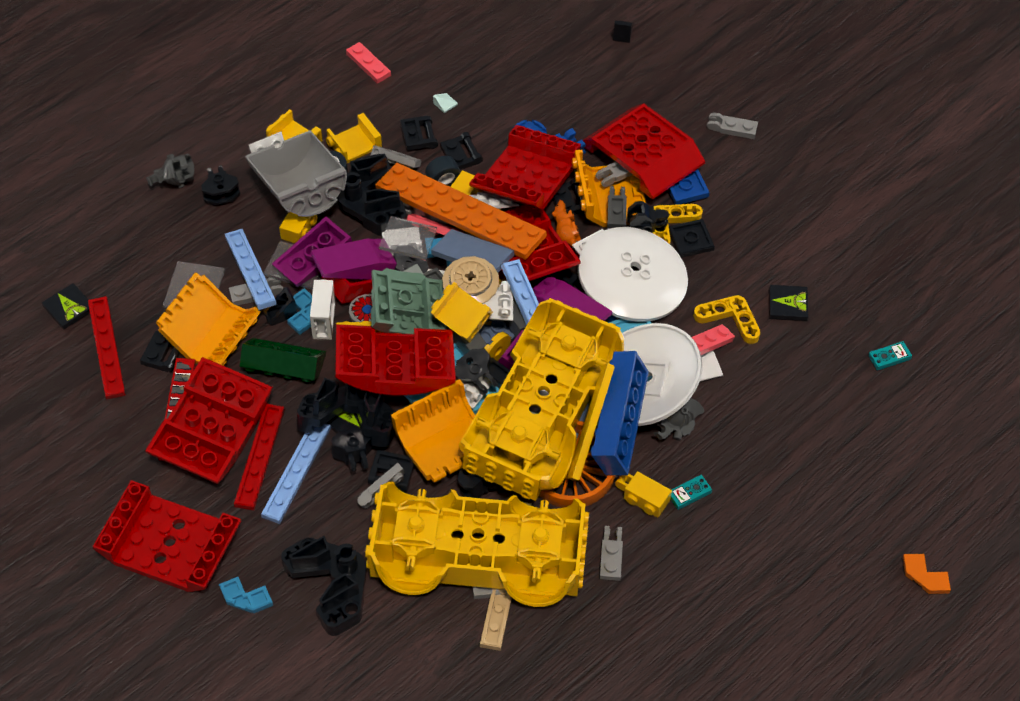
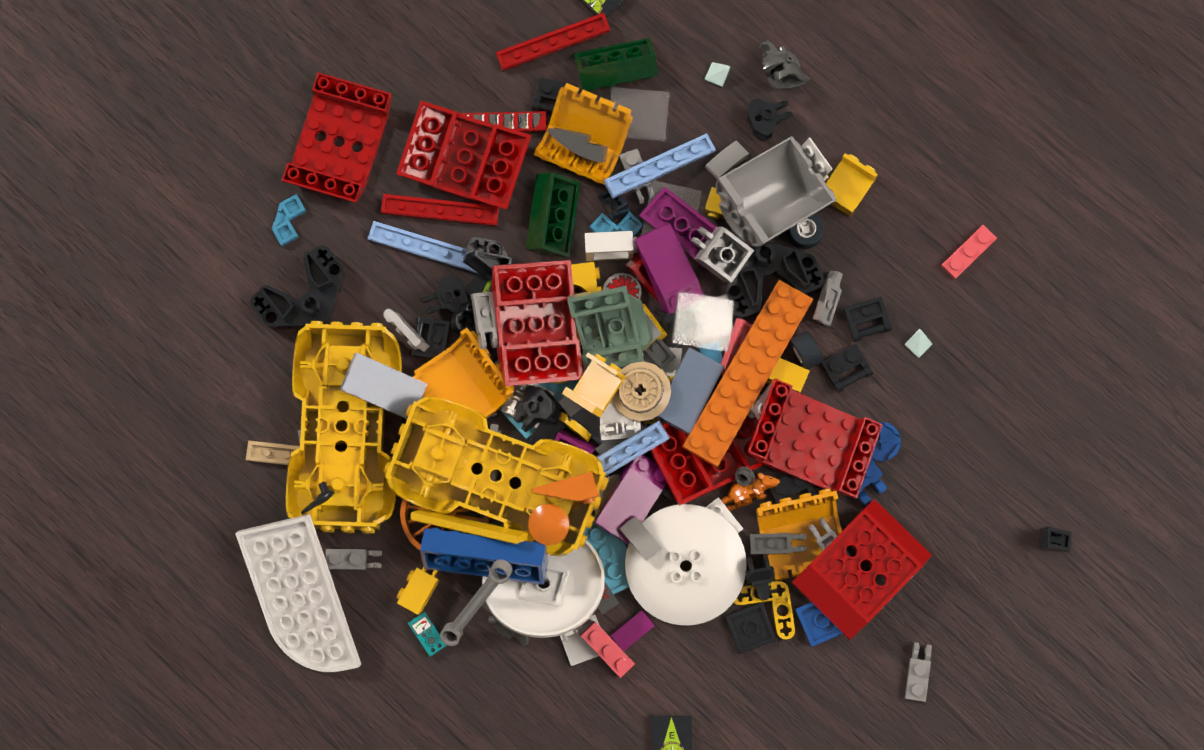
camera: 90 degrees right, 25 degrees up
yellow panel [326,113,382,163] -> none
yellow beam [693,295,760,344] -> none
none -> white plate [235,514,361,672]
none -> black bar [301,482,334,514]
none -> tile [340,353,427,419]
none -> light grey piece [440,560,512,646]
none -> light grey hinge [471,292,498,349]
none -> orange dish [528,504,570,545]
none -> orange slope [531,472,599,505]
none -> dark grey slope [549,127,608,163]
none -> dark green slope [574,38,658,91]
none -> magenta tile [611,611,655,652]
none -> light grey slope [619,516,662,561]
none -> light grey hinge [691,227,754,283]
none -> light aqua slope [705,62,730,87]
none -> light grey slope [705,141,749,180]
none -> dark grey plate [735,466,755,486]

